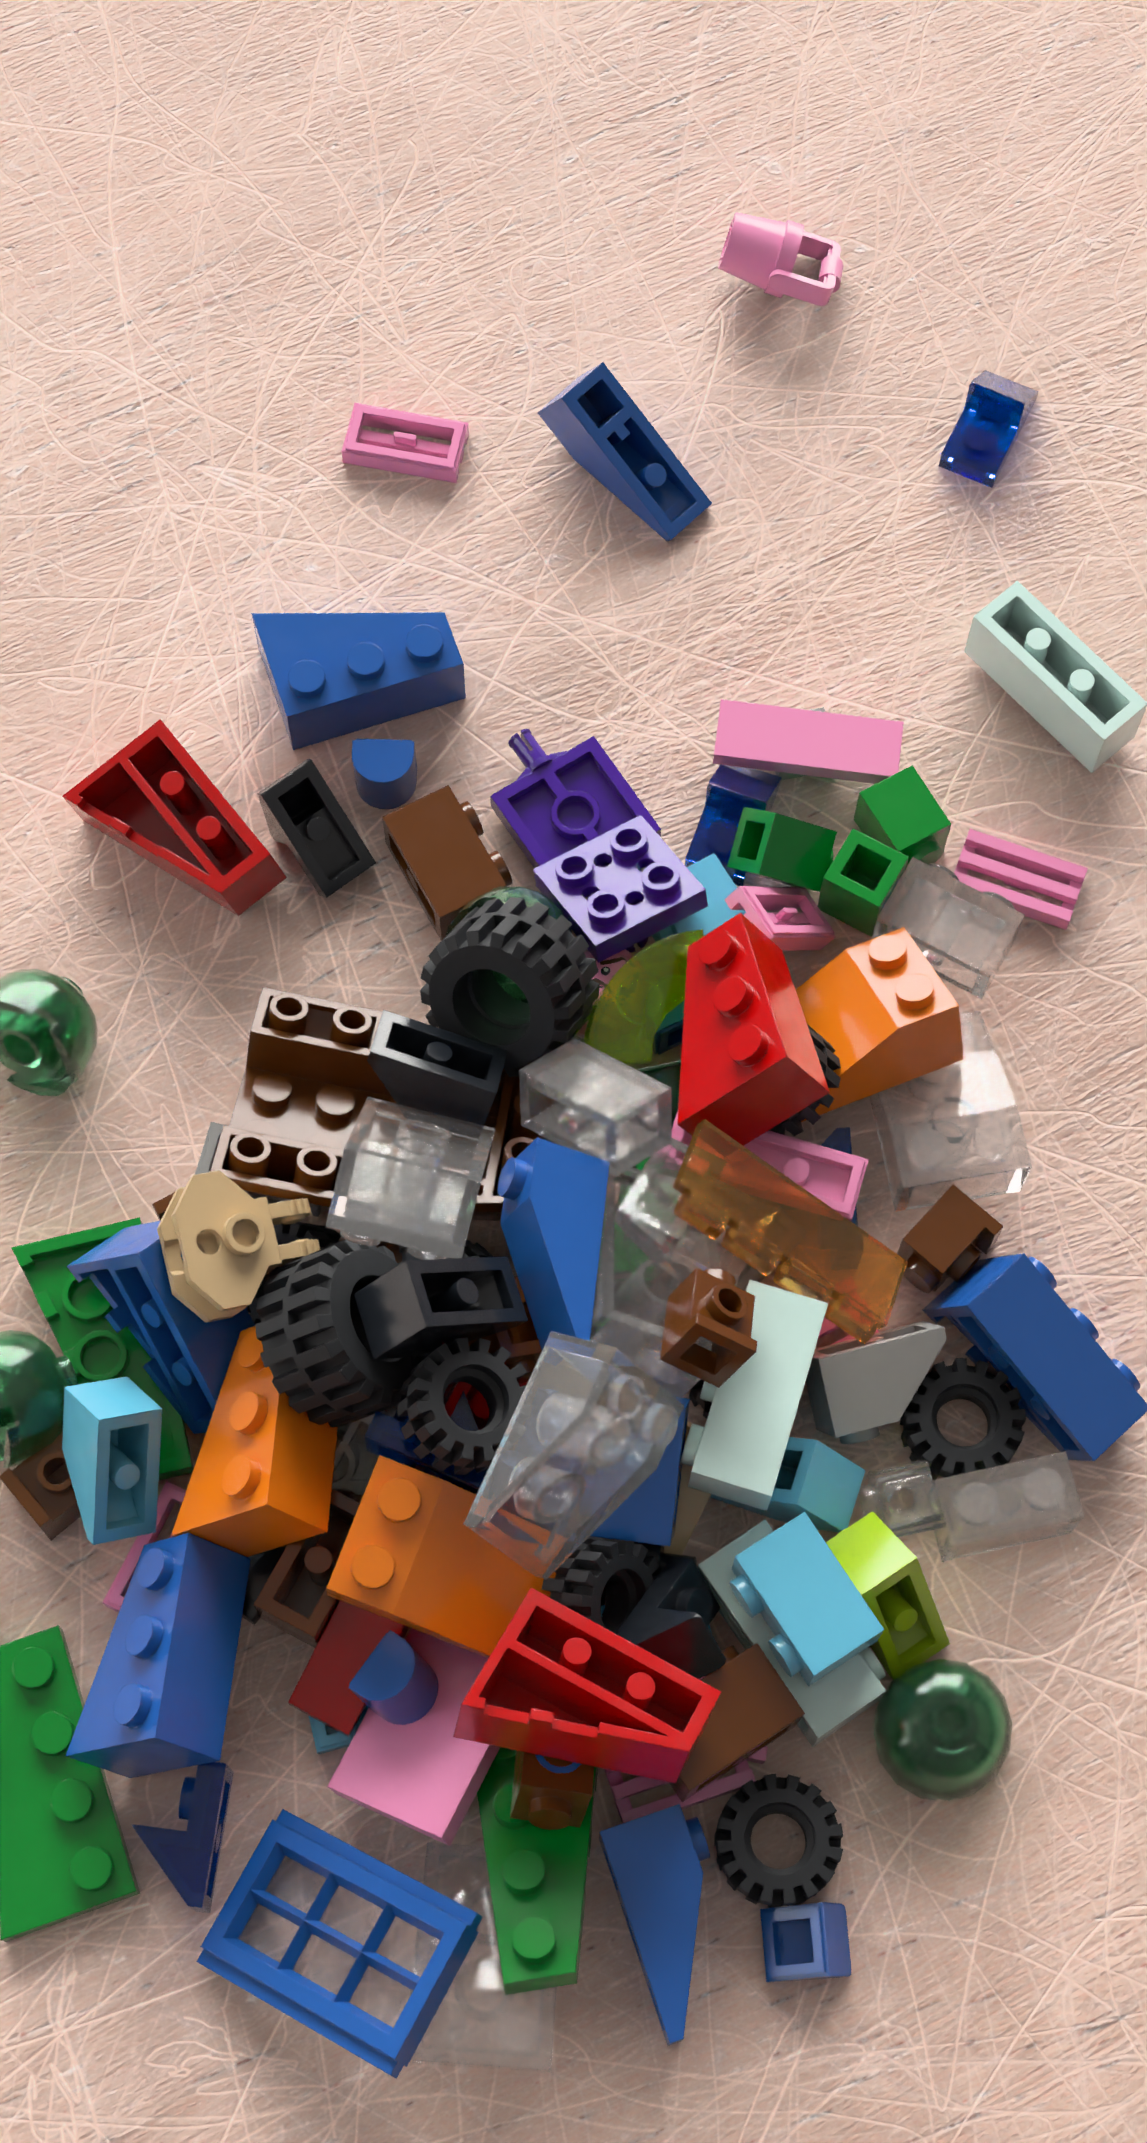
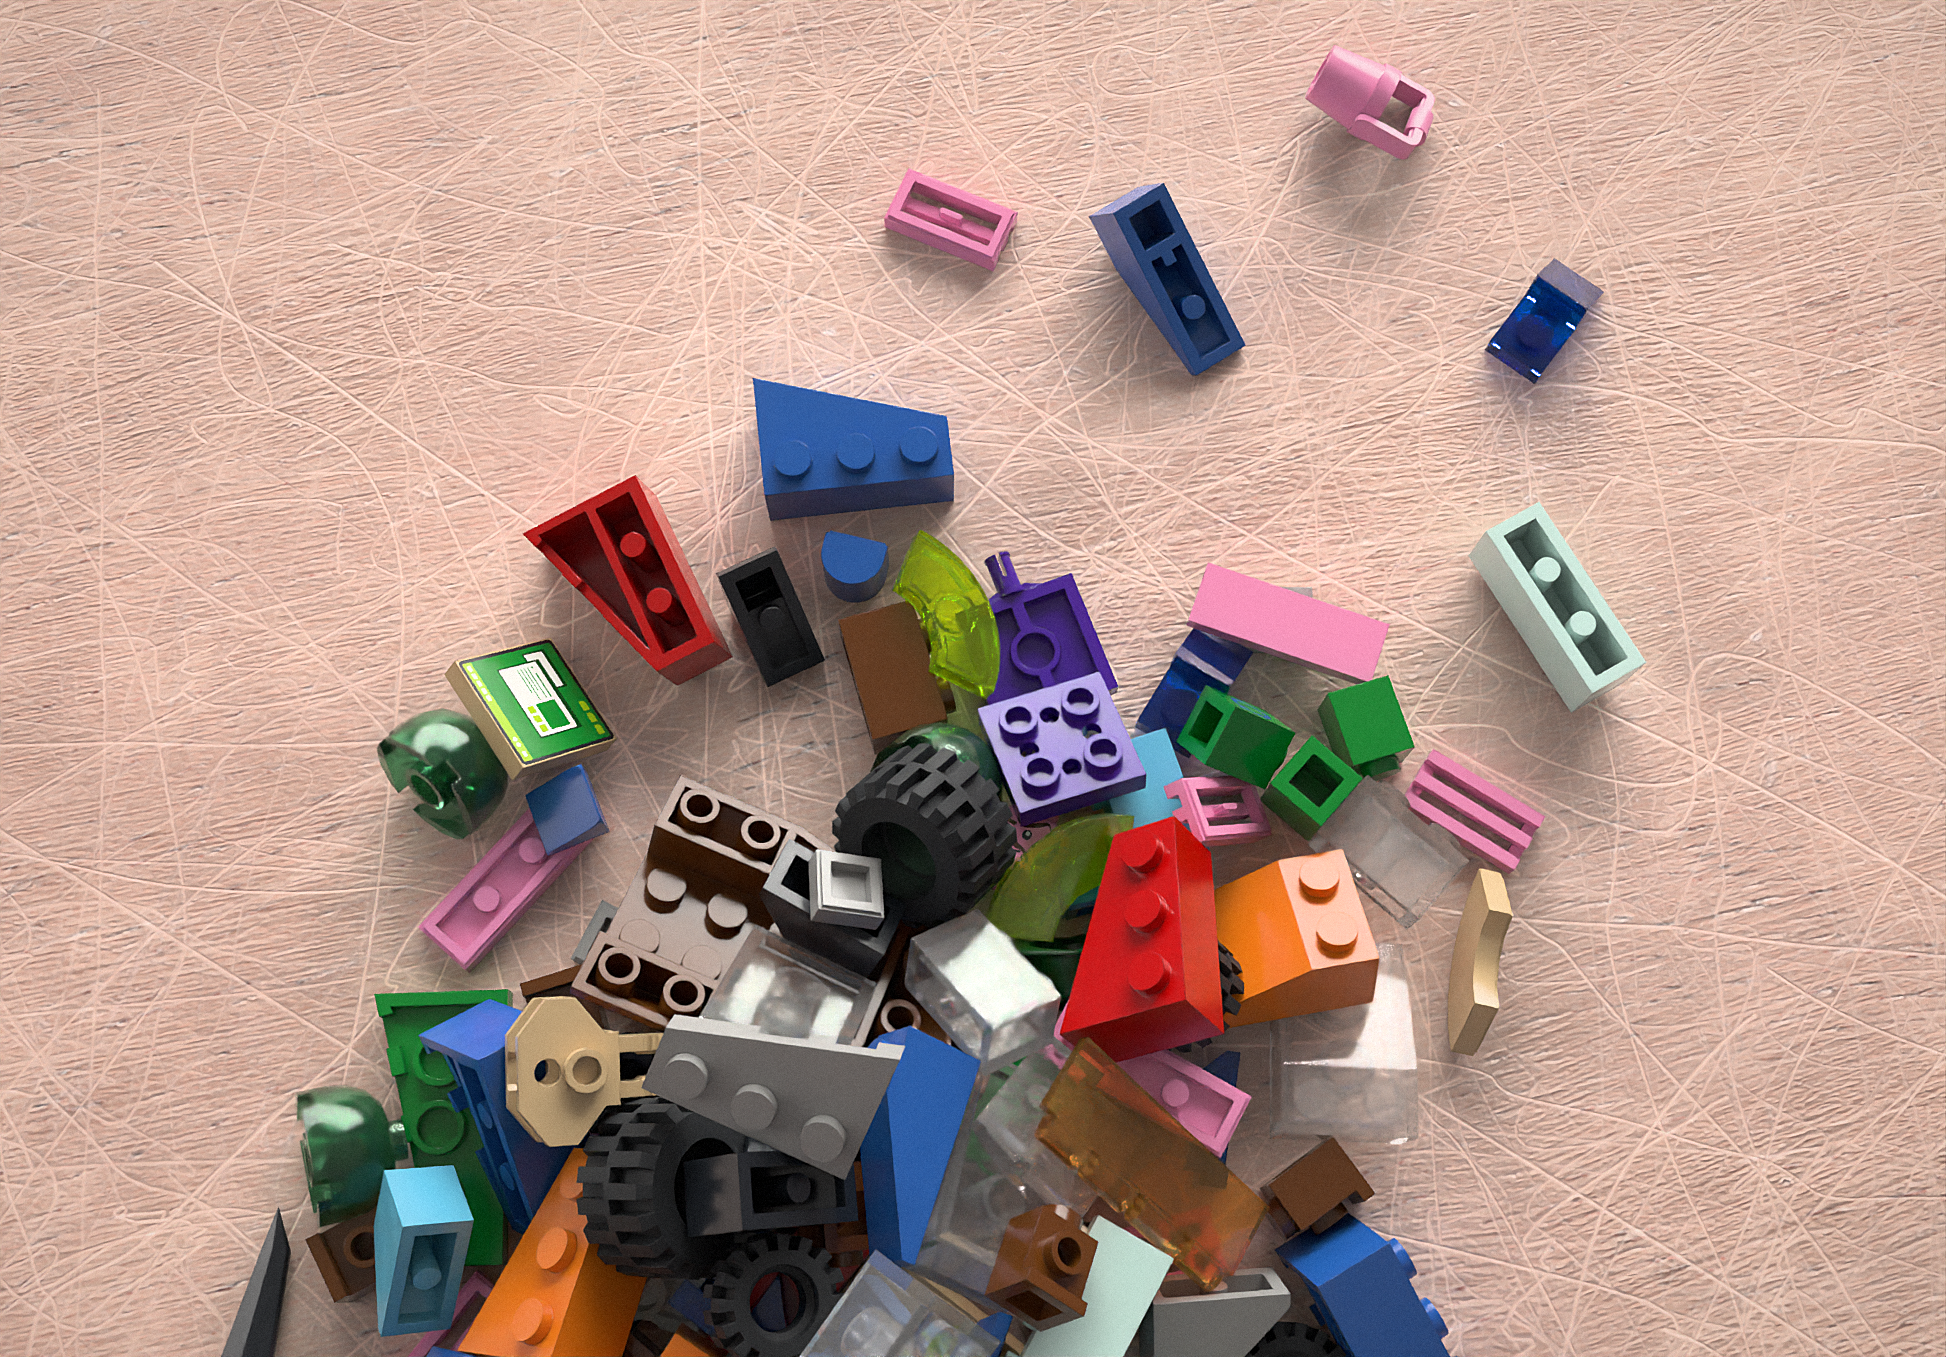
camera: 10 degrees right, 5 degrees up
none -> bright pink tile [418,808,594,973]
none -> tile [444,637,617,780]
none -> blue slope [525,764,610,856]
none -> light grey wing [641,1014,905,1180]
none -> light grey tile [809,849,884,930]
none -> clear neon green tile [892,530,1000,699]
none -> tan tile [1448,868,1513,1056]

